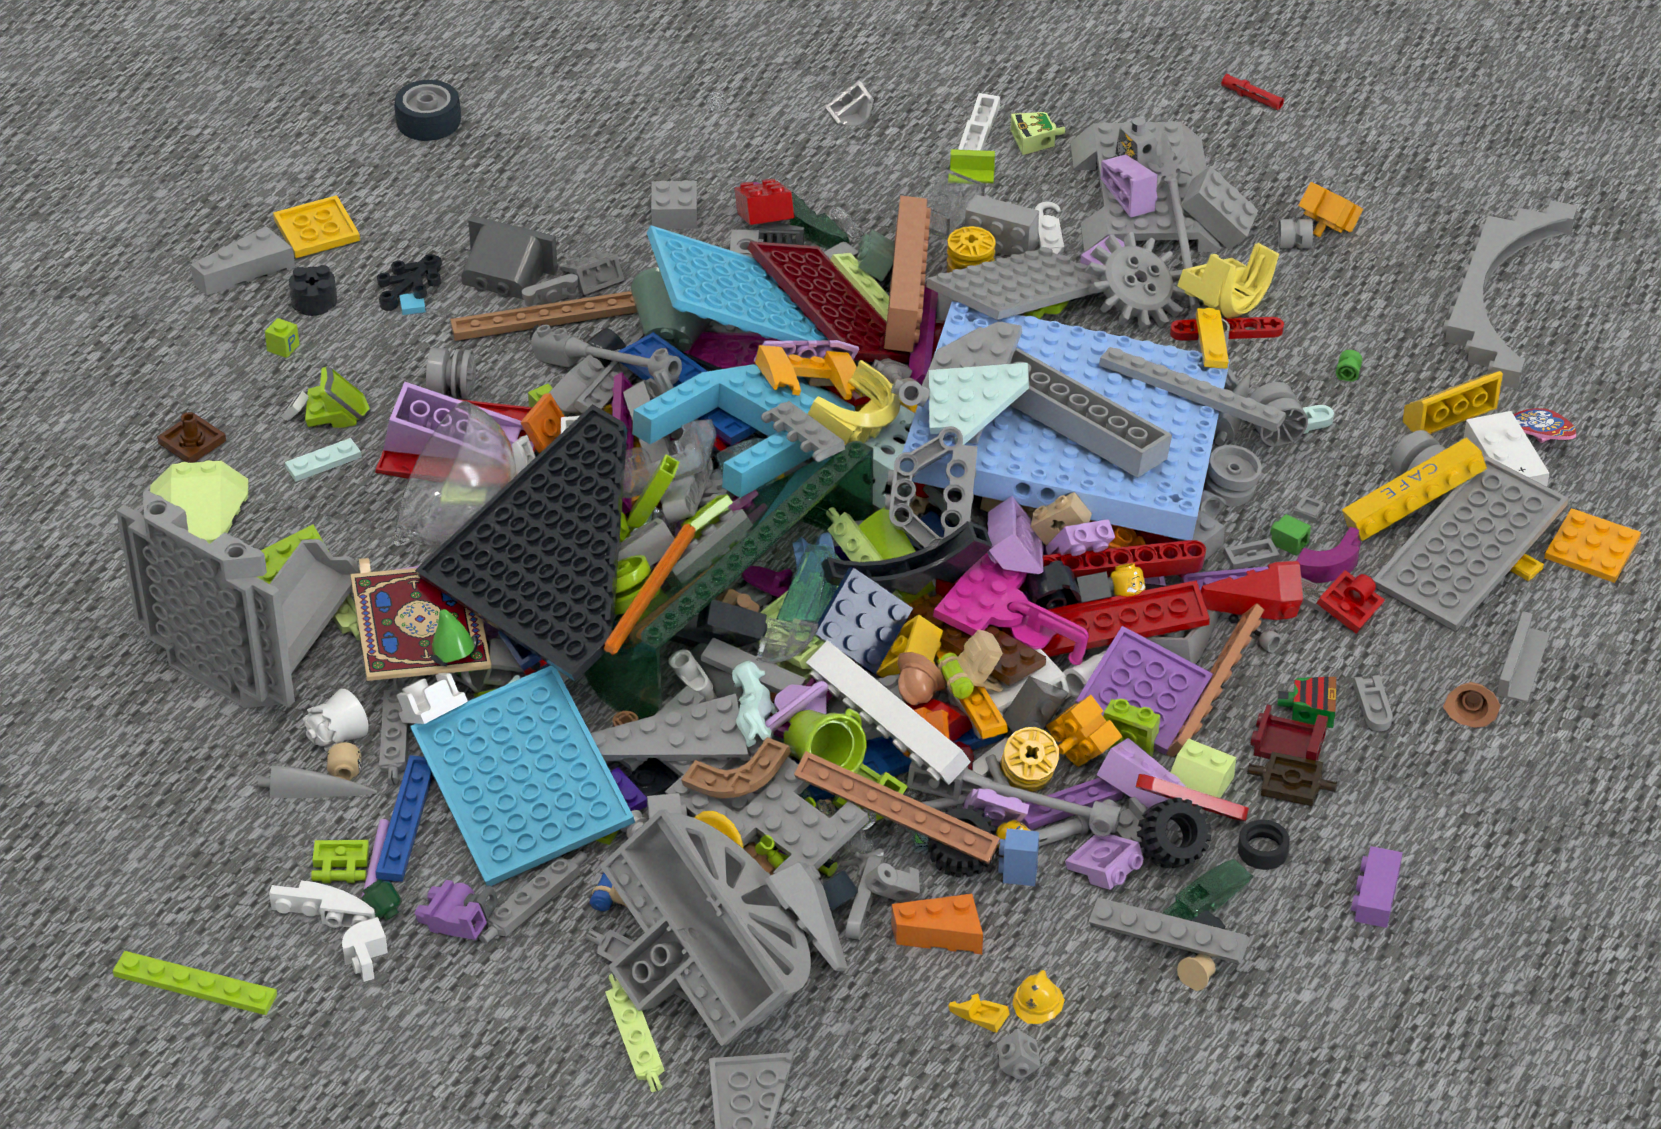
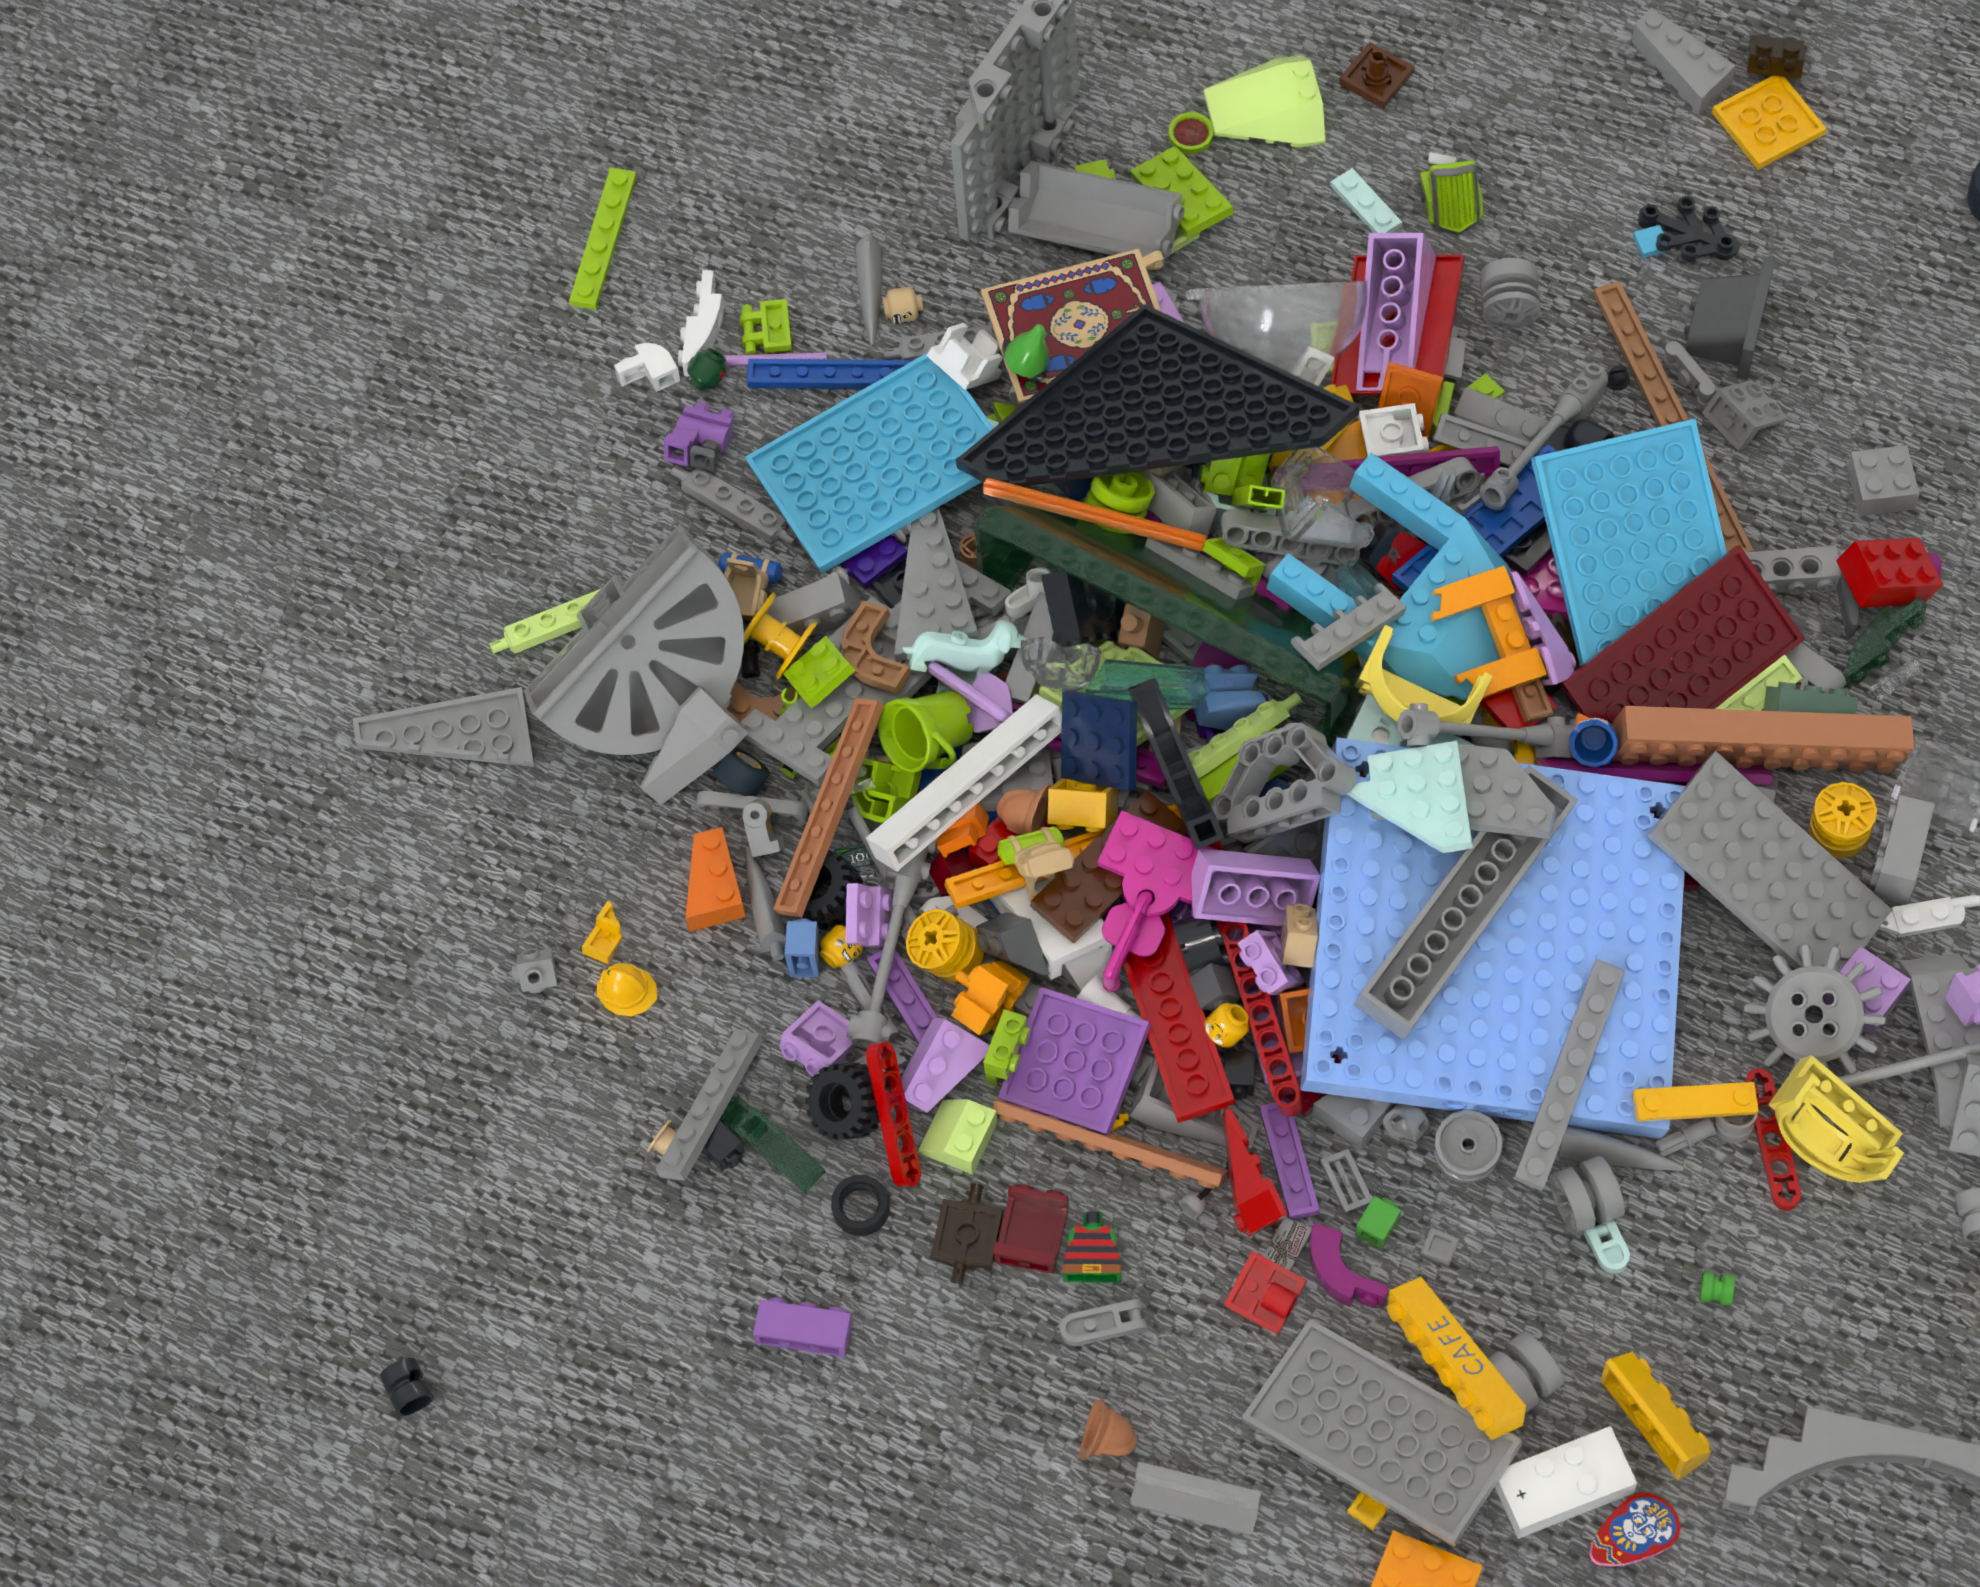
camera: 90 degrees right, 20 degrees up
lime brick [265,318,300,358] -> none
black brick [289,265,337,316] -> none
white hat [303,689,368,751] -> none
none -> light grey piece [746,846,786,961]
none -> lime plate [783,636,856,709]
none -> blue piece [1569,713,1619,768]
none -> dark brown plate [1747,34,1805,79]

